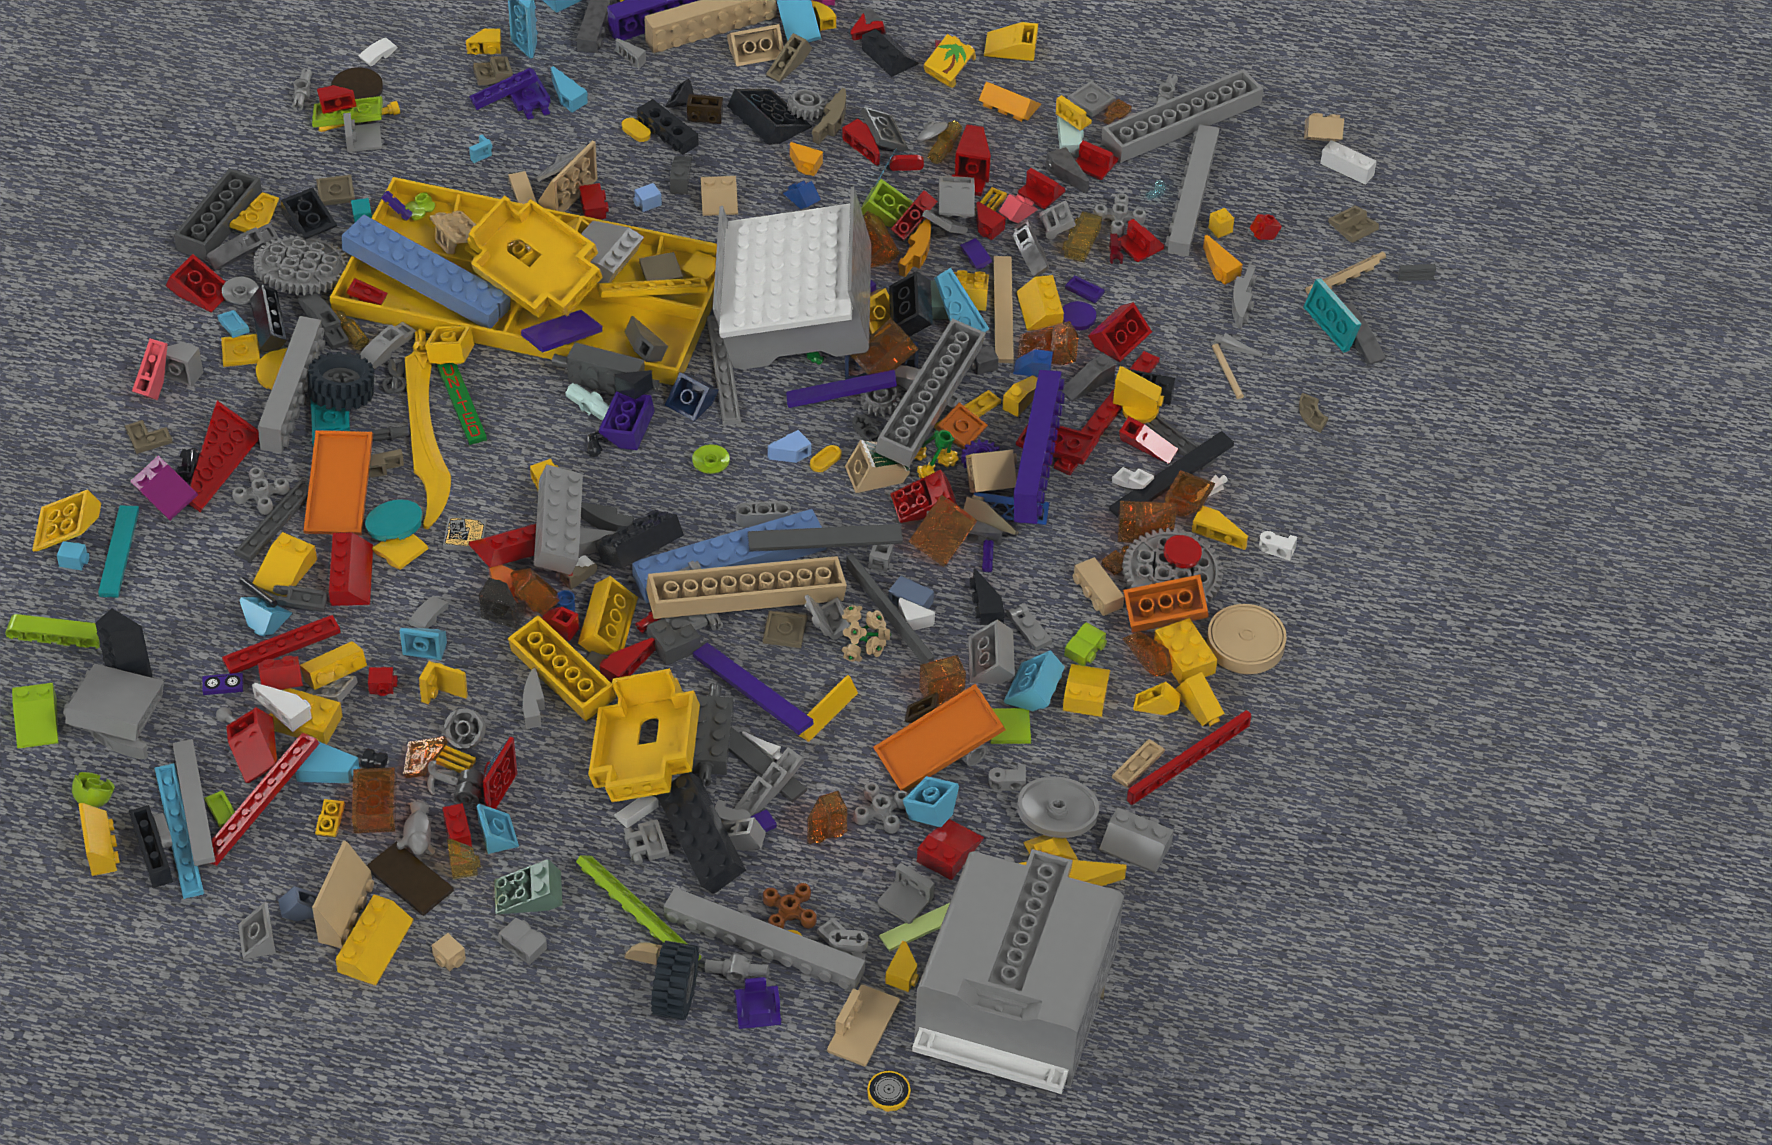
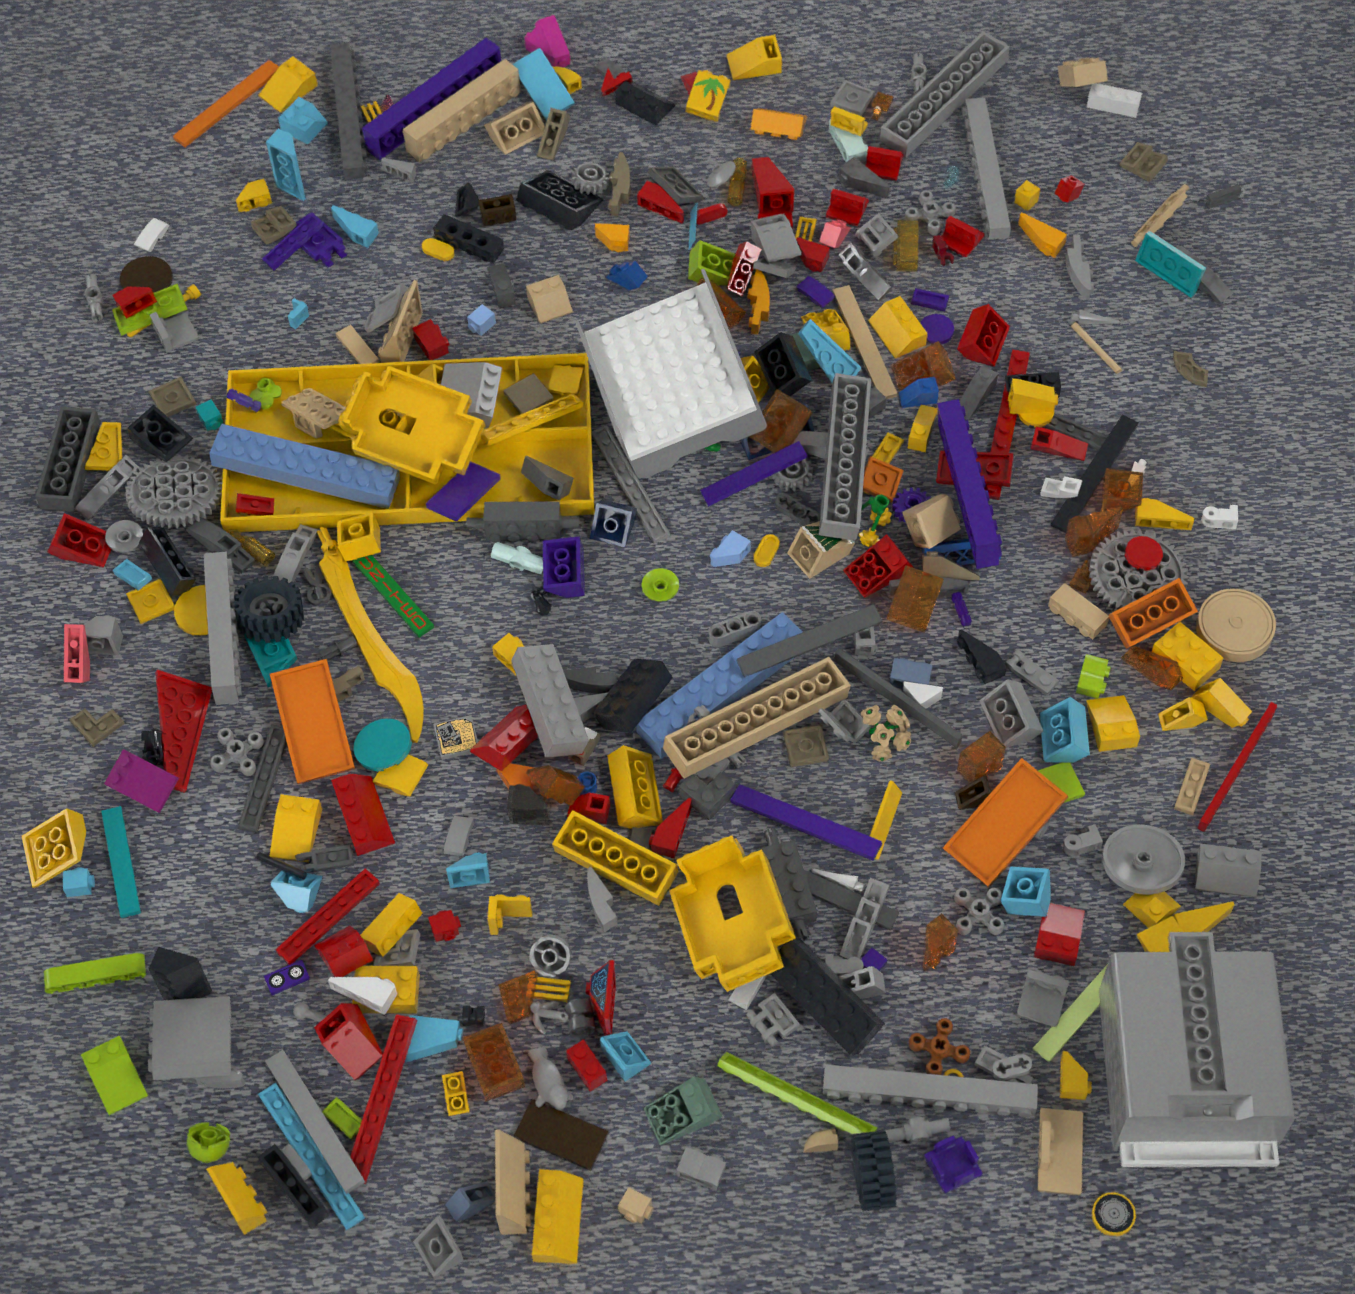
camera: 15 degrees left, 10 degrees up
clear yellow slope [447,839,481,879] -> none
black slope [614,370,653,400] -> none

